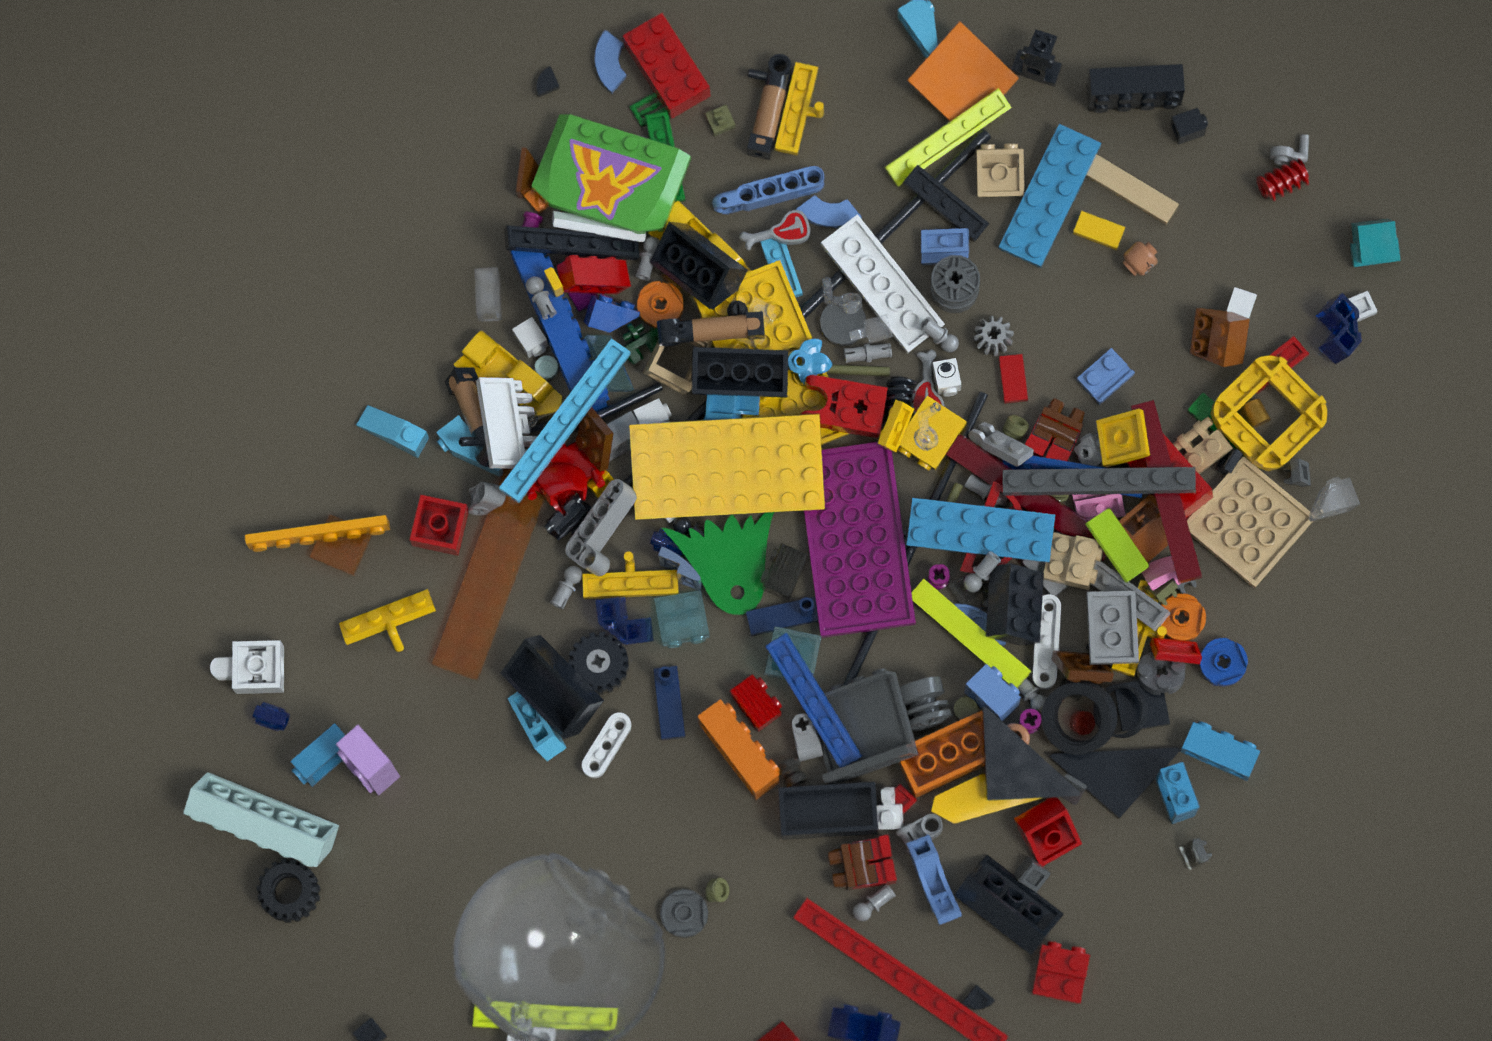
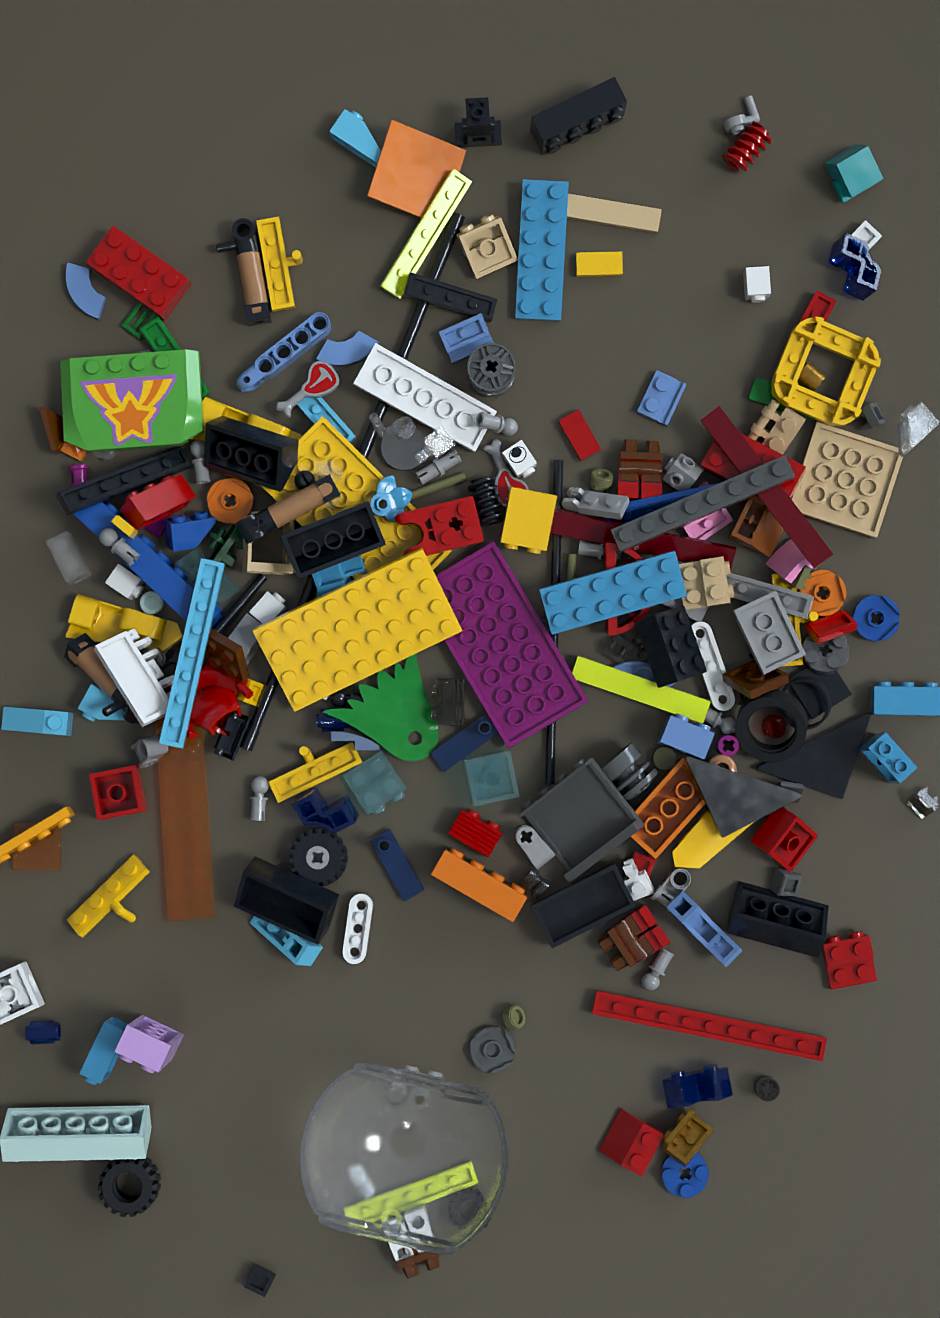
camera: 25 degrees left, 10 degrees up
black tile [537,66,560,97] -> none
white tile [552,211,646,242] -> none
light grey beam [565,479,637,576] -> none
olive tile [705,105,736,136] -> none
blue tile [765,633,862,768] -> none
yellow plate [877,400,914,452] -> none
clear plate [914,402,941,451] -> none
magenta bush [928,564,950,590] -> none
black tile [961,985,996,1010] -> none
light grey pin [964,551,1001,592] -> none
light grey gear [974,315,1014,356] -> none
lime slope [1085,508,1149,583] -> none
yellow plate [1096,409,1150,467] -> none
nougat head [1122,241,1158,276] -> none
black brick [1170,108,1208,145] -> none
dark orange slope [1190,308,1250,367] -> none
black tile [1215,449,1243,474] -> none

